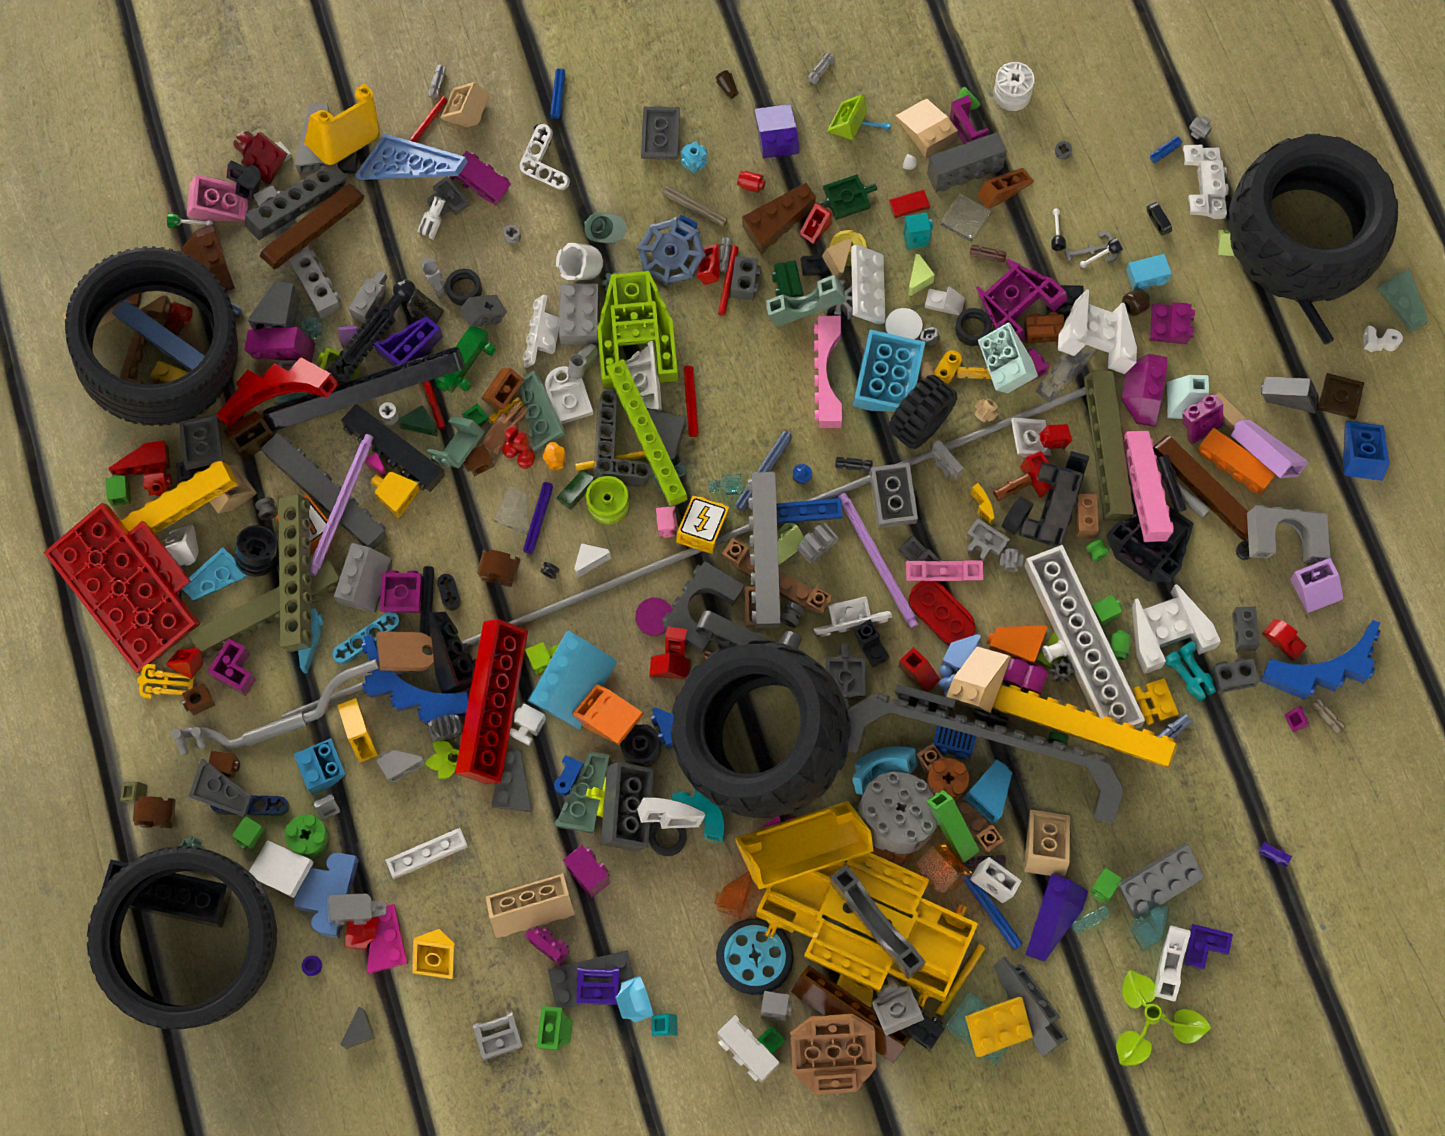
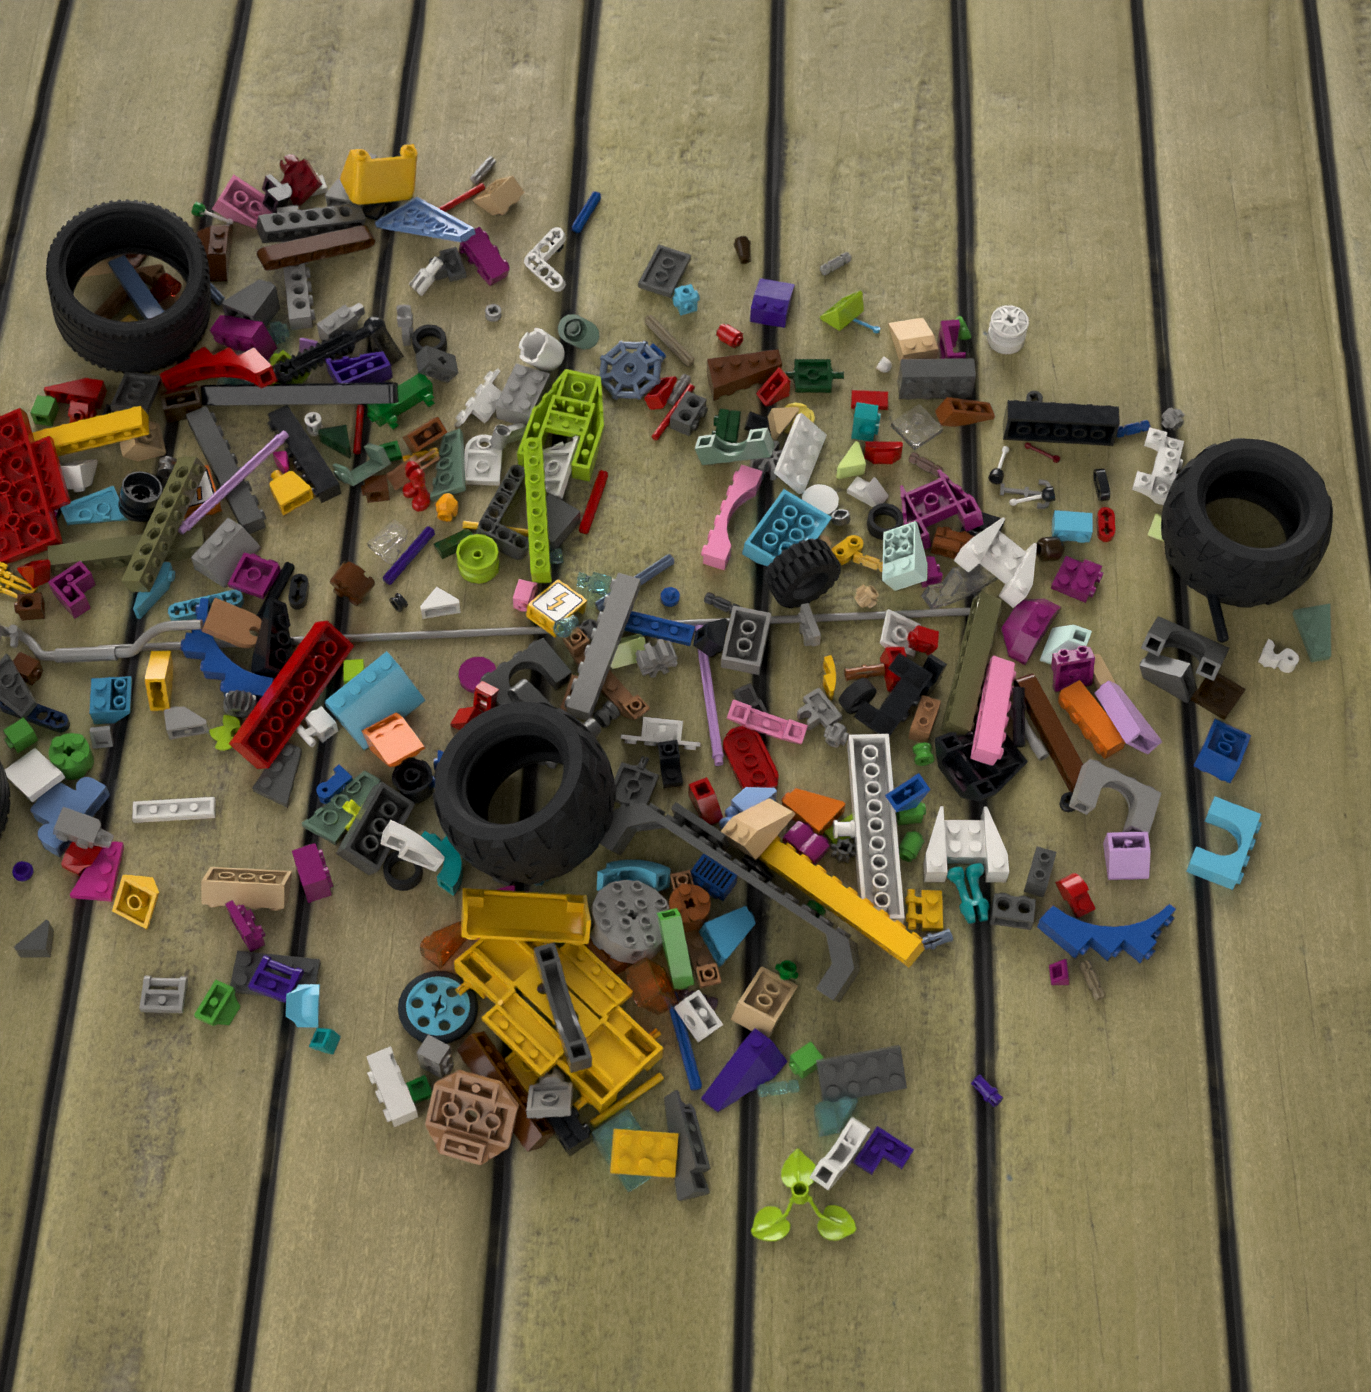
camera: 15 degrees right, 10 degrees down
none -> clear light blue cone [553,615,579,638]
none -> flat silver wheel [580,619,598,639]
none -> black slope [693,618,728,657]
none -> green plate [775,960,799,980]
none -> red slope [864,441,903,464]
none -> blue slope [885,773,930,812]
none -> black brick [1003,400,1120,446]
none -> dark red hinge [1024,442,1060,463]
none -> red beam [1096,507,1116,542]
none -> dark grey arch [1141,616,1230,681]
none -> medium azure arch [1186,797,1262,890]

